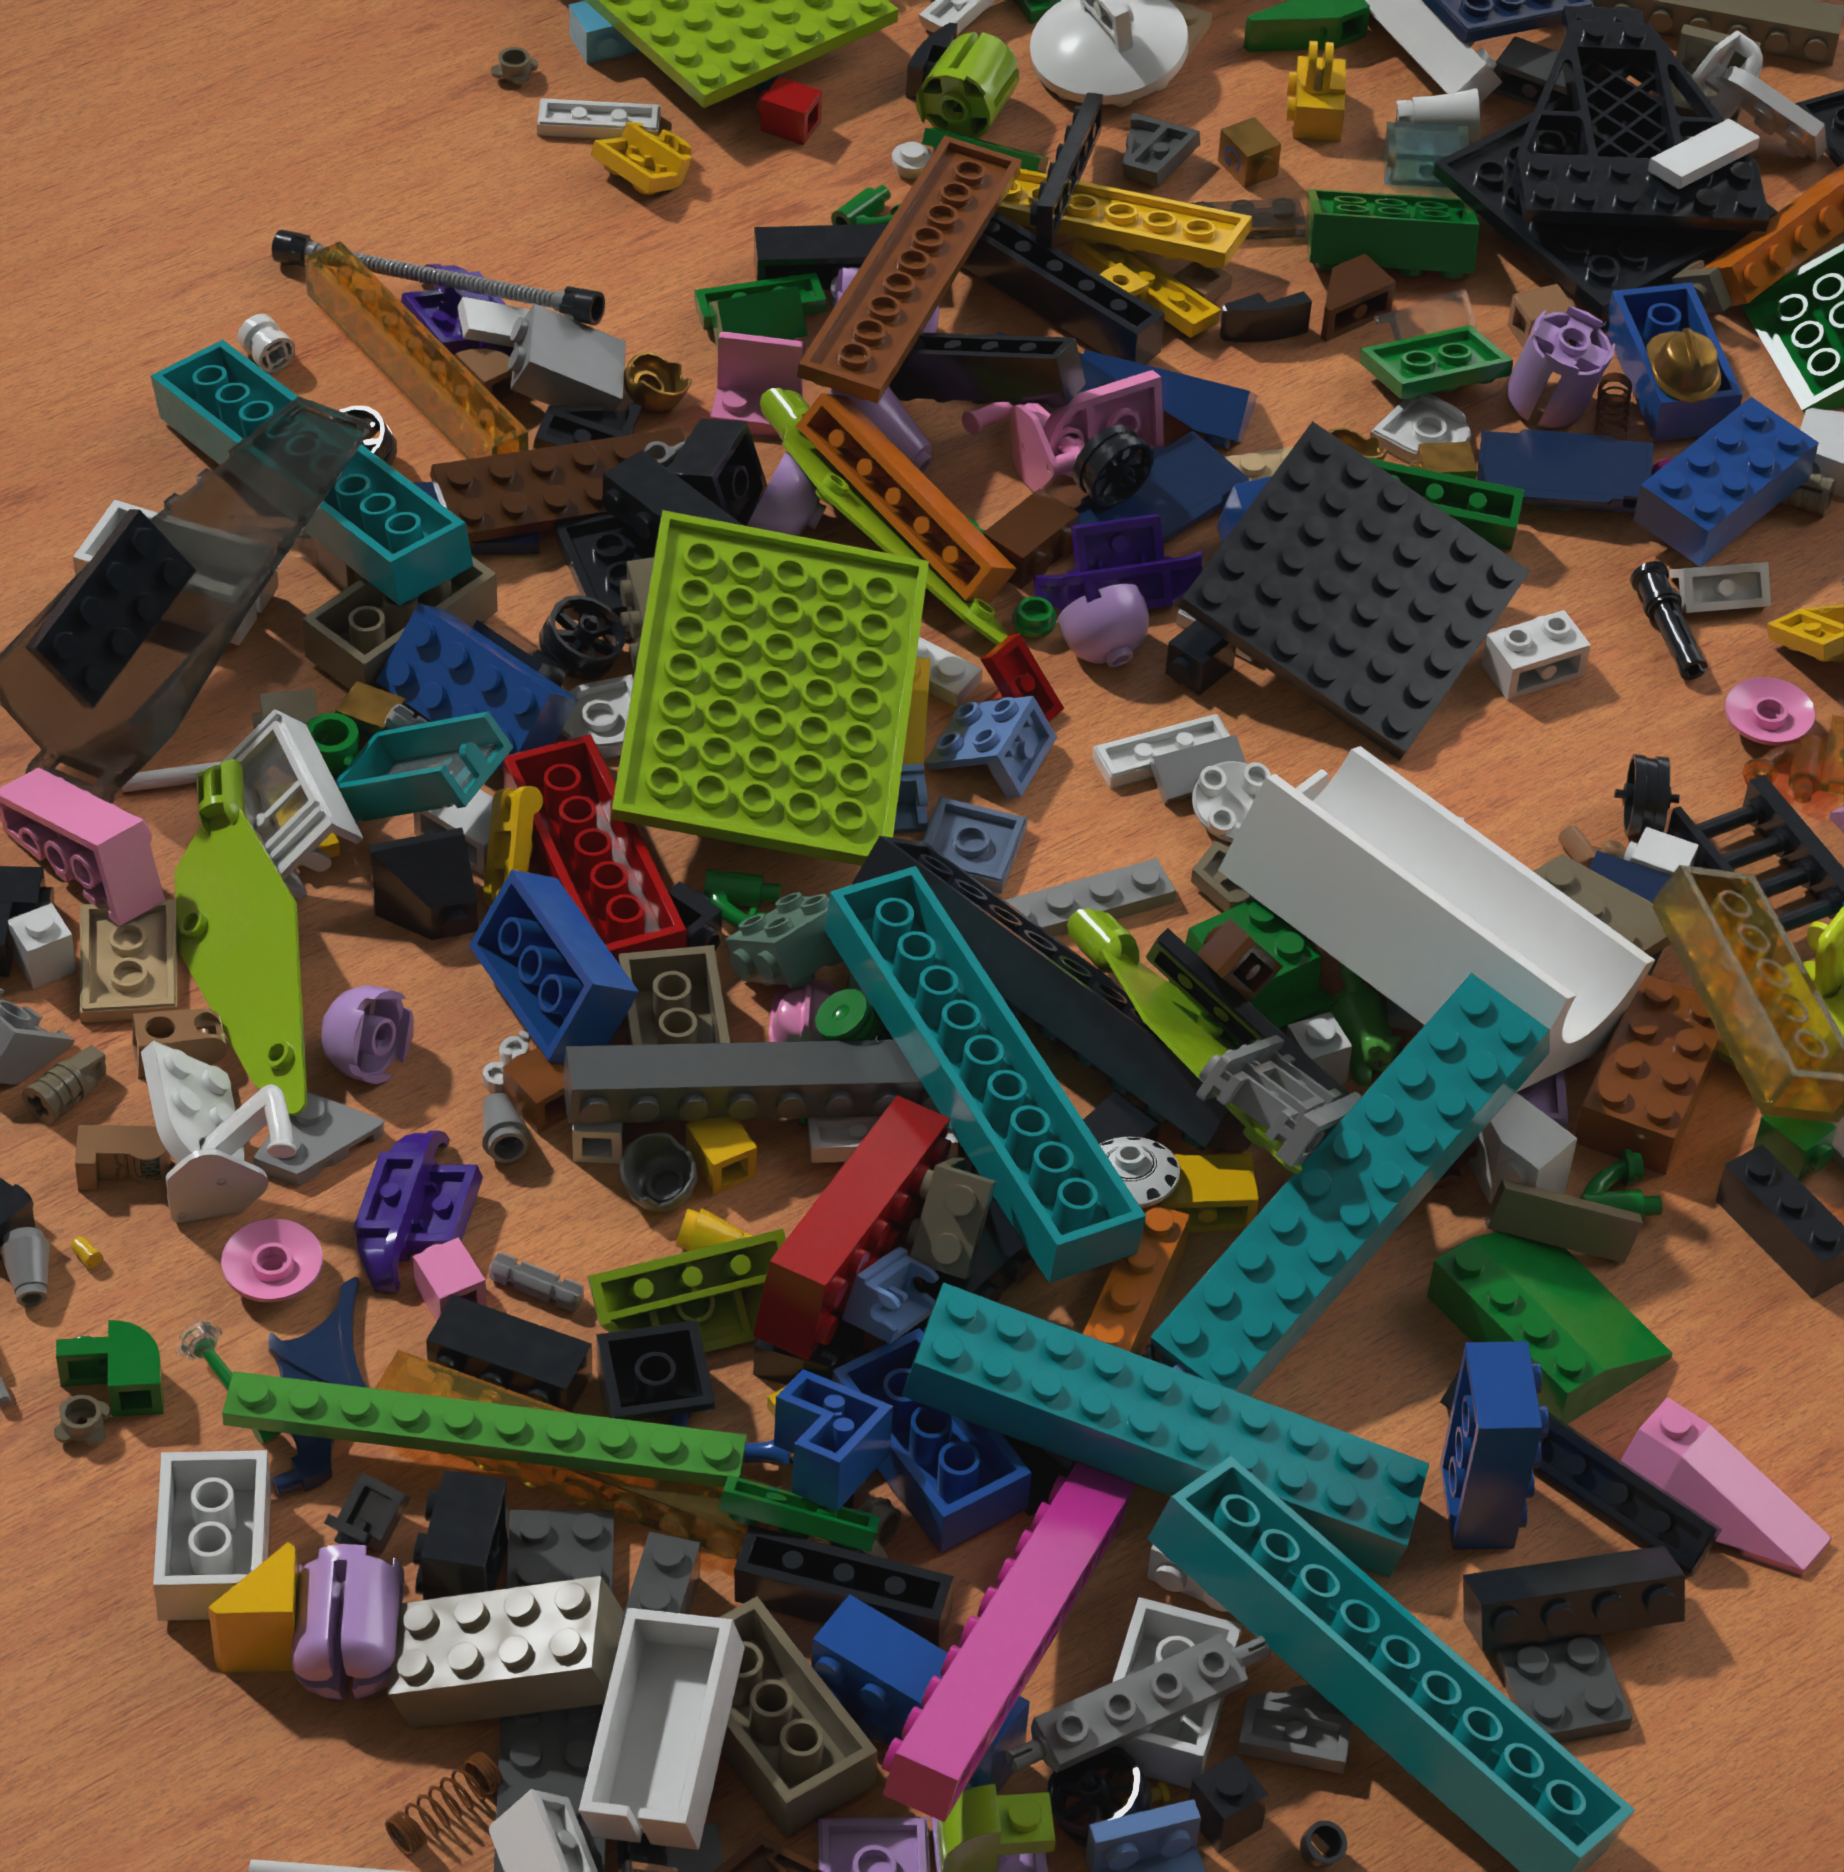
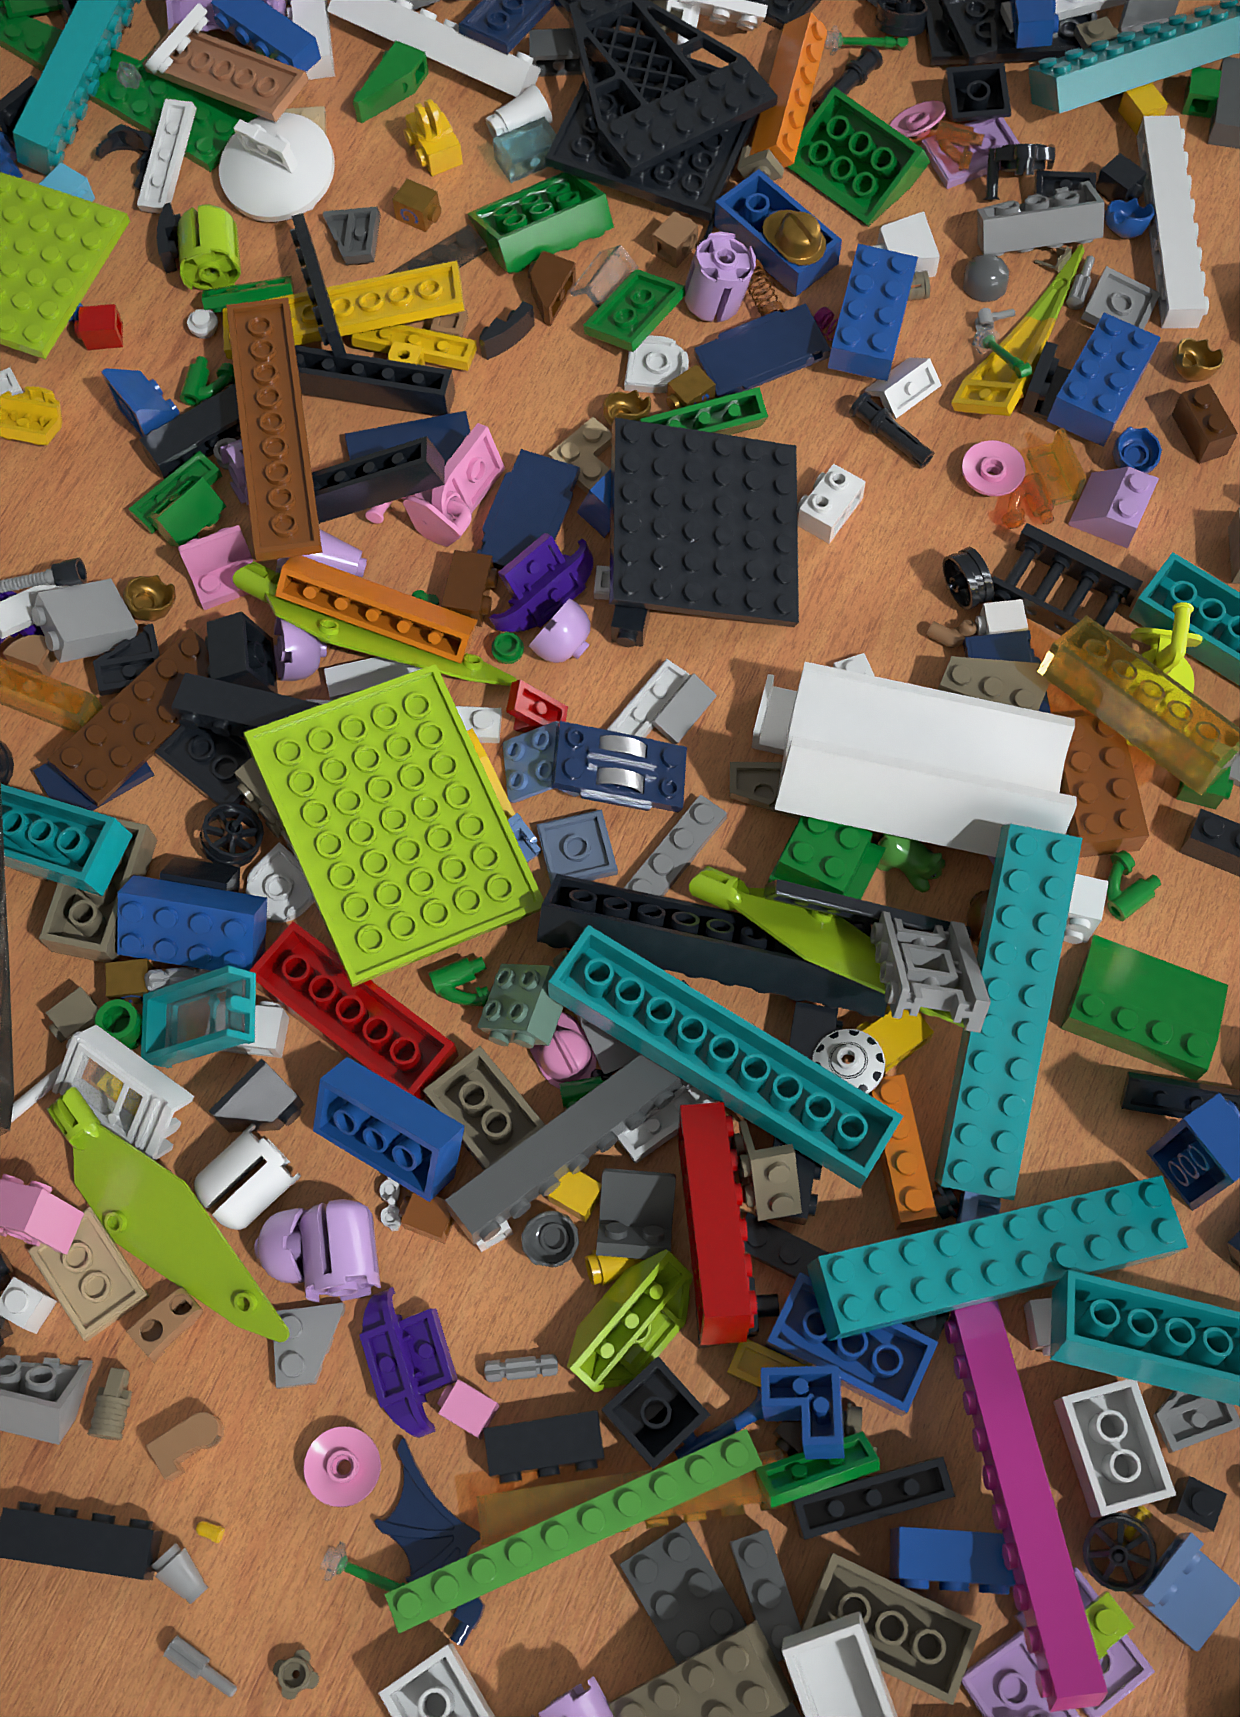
camera: 25 degrees left, 20 degrees up
green brick [56,1320,164,1417] -> none
white plate [141,1040,297,1223] -> none
black bracket [324,1472,411,1554] -> none
black brick [413,1470,509,1600] -> none
light grey cone [482,1093,531,1163] -> none
yellow plate [483,786,543,907] -> none
light grey hand [644,441,685,468] -> none
black bracket [668,881,723,950] -> none
green piece [815,989,893,1041] -> none
medium blue hinge [842,1246,939,1343] -> none
light grey plate [1006,1633,1271,1773] -> none
black wheel [1073,424,1154,508] -> none
blue wedge [1083,350,1257,448] -> none
white dish [1192,761,1271,842] -> none
reddish brown slope [1197,918,1283,1002] -> none
white brick [1286,1012,1352,1085] -> none
dark tan tile [1485,1179,1643,1263] -> none
white tile [1648,119,1760,189] -> none
none -> blue slope [101,368,180,437]
none -> white cylinder [194,1124,301,1230]
none -> lavender cylinder [299,1199,381,1302]
none -> dark blue piece [551,721,687,813]
none -> dark grey bracket [596,1168,676,1259]

